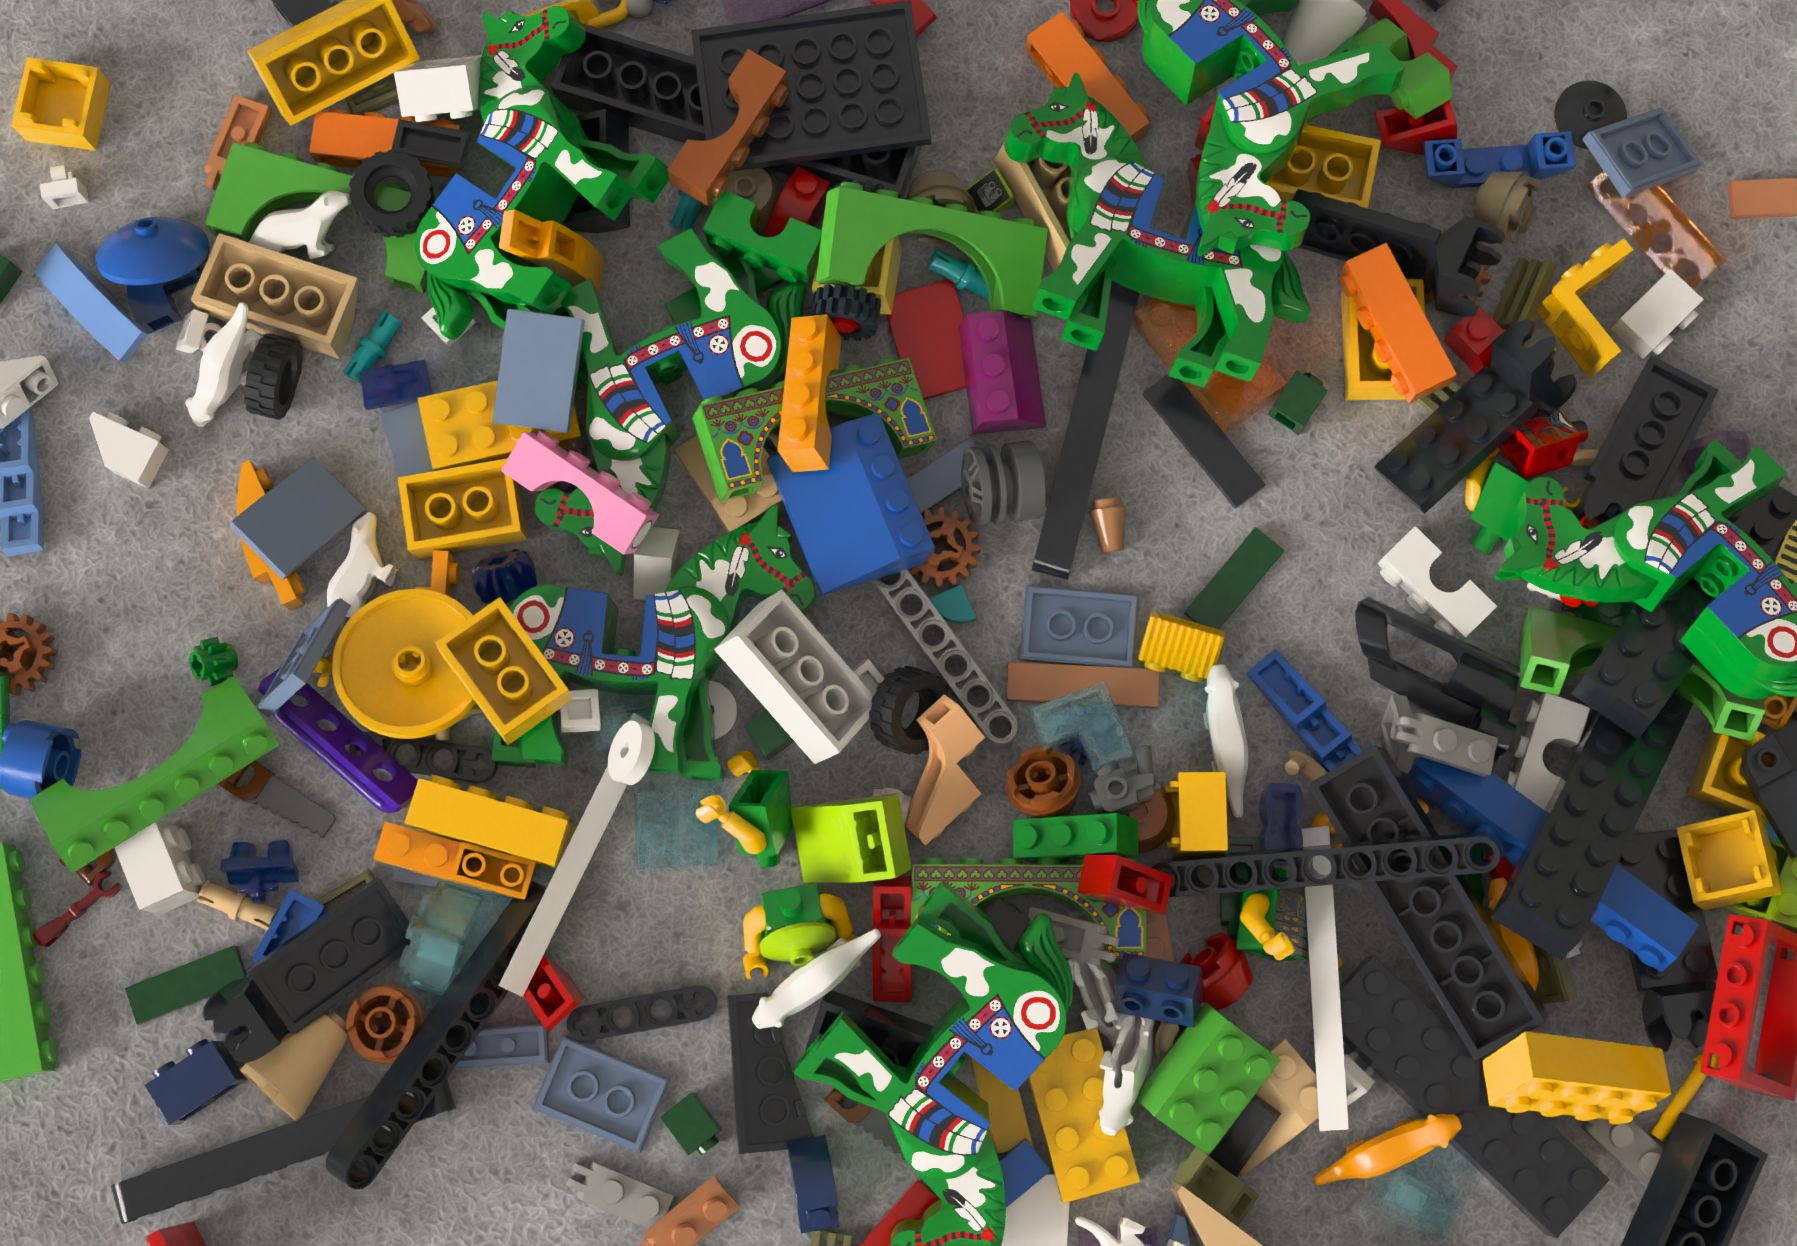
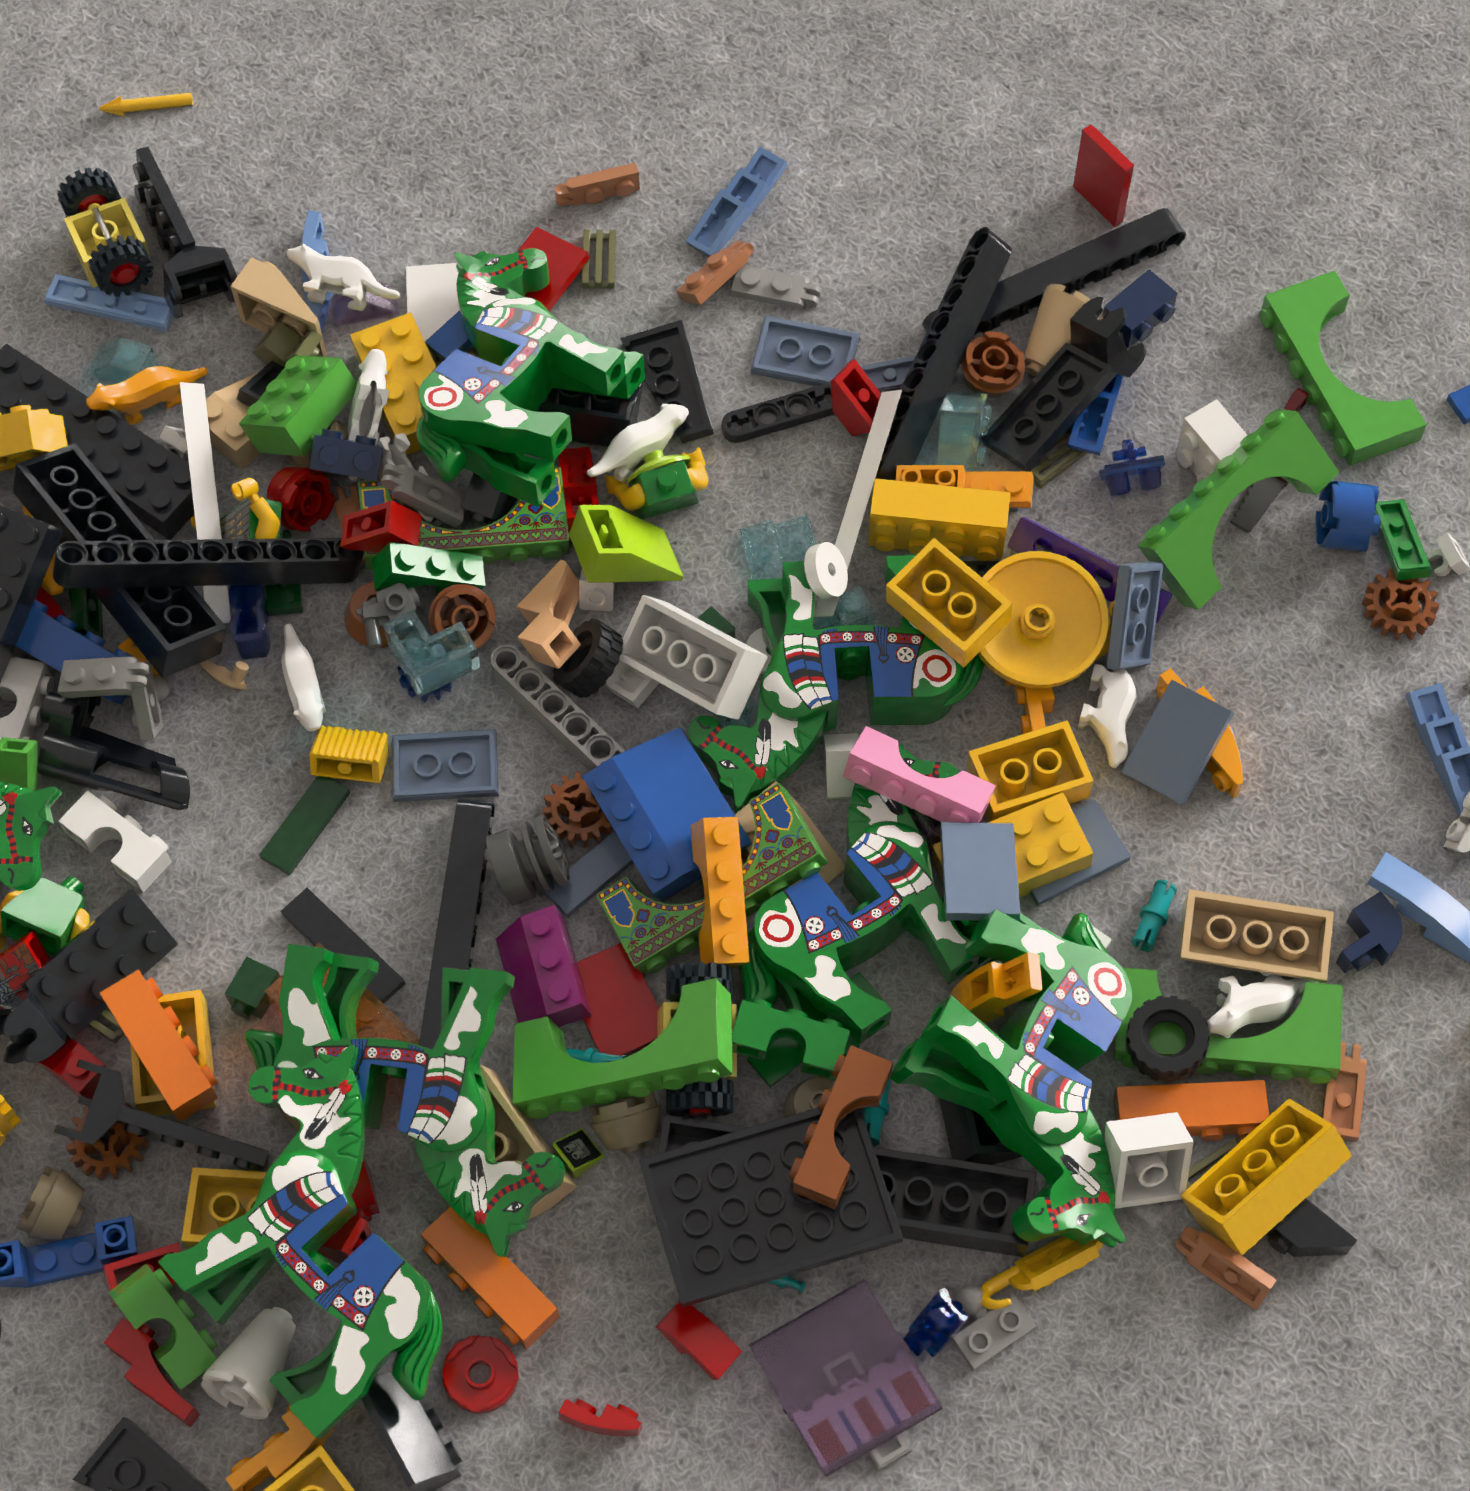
camera: 170 degrees right, 15 degrees down
white slope [89,412,169,489] -> none
blue dish [95,217,210,285] -> none
dark green tile [125,945,247,1025] -> none
white tile [176,309,222,353] -> none
white animal [185,302,261,427] -> none
green gear [189,637,238,686] -> none
tan pin [197,880,279,931] -> none
dark grey piece [219,761,336,838] -> none
black tyre [244,333,303,420] -> none
clear blue hips [359,359,432,410] -> none
black tile [391,119,471,168] -> none
clear blue gear [471,549,538,604] -> none
white tile [559,689,601,733] -> none
dark green brick [660,1092,722,1156] -> none
green torso [696,750,793,868] -> none
red slope [763,167,830,237] -> none
dark blue brick [786,1135,840,1234] -> none
teal tile [929,585,977,623] -> none
nougat tile [1006,662,1160,708] -> none
medium nougat cone [1089,497,1126,553] -> none
yellow container [1164,772,1228,857] -> none
blue slope [1247,649,1364,772] -> none
olive tile [1493,258,1556,329] -> none

